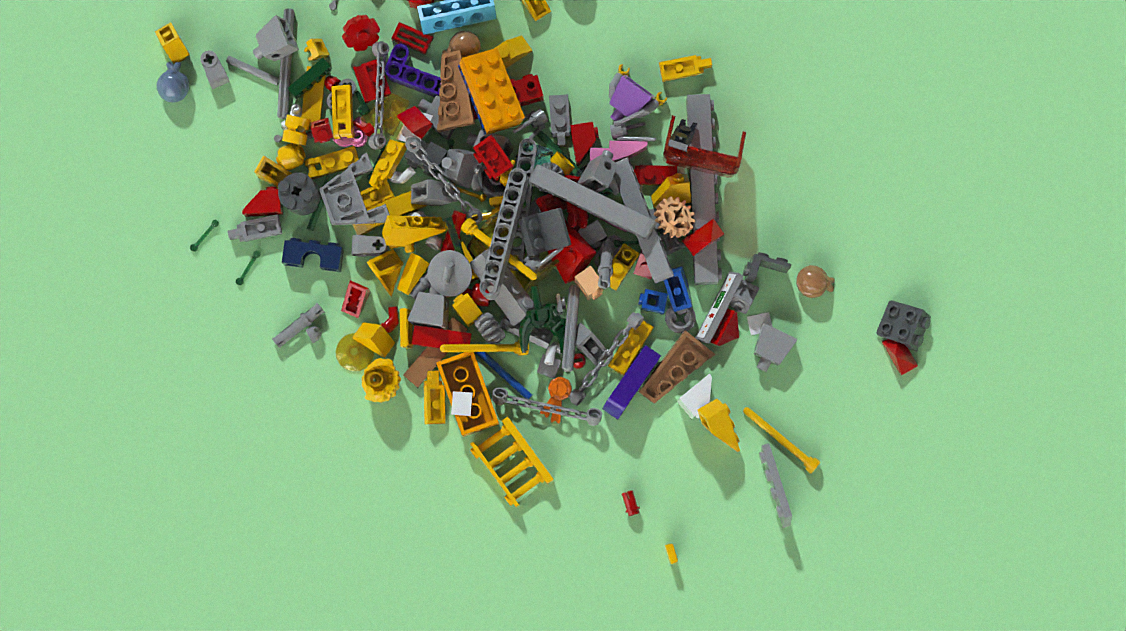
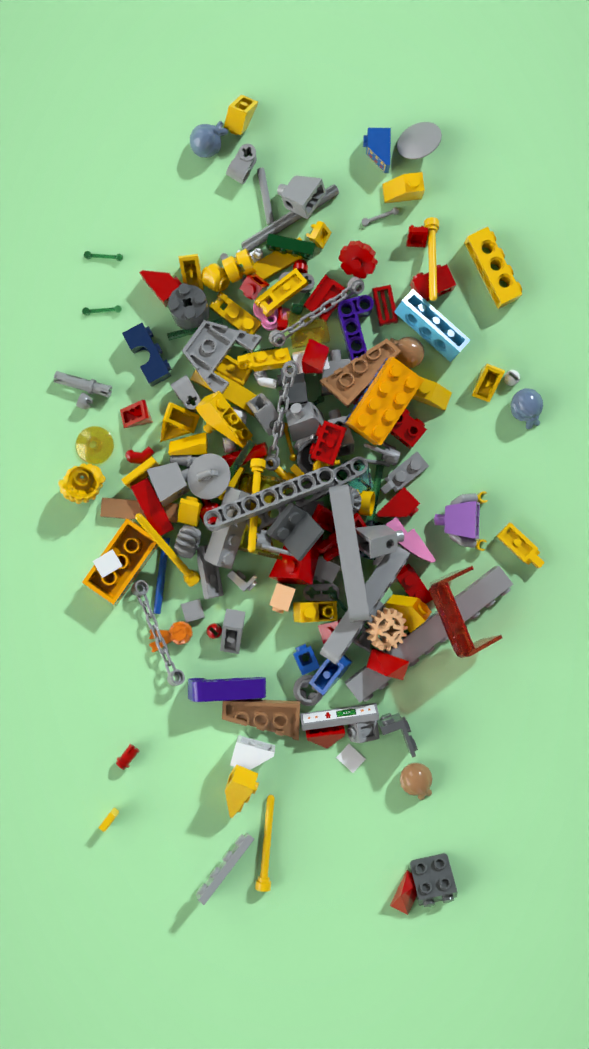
camera: 55 degrees right, 5 degrees up
light grey hinge [228,215,282,242] -> none
yellow slope [352,322,395,359] -> none
yellow hinge [424,371,445,424] -> none
yellow fence [470,416,554,507] -> none
dark green bar [519,285,566,358] -> none
white arm [544,342,561,365] -> none
light grey axle [562,285,580,372] -> none
light grey piece [569,312,644,406] -> none
light grey pin [598,240,614,289] -> none
yellow tile [608,320,654,376] -> none
light grey plant [610,110,656,141] -> none
black hinge [668,119,697,151] -> none
light grey torso [754,323,797,372] -> none

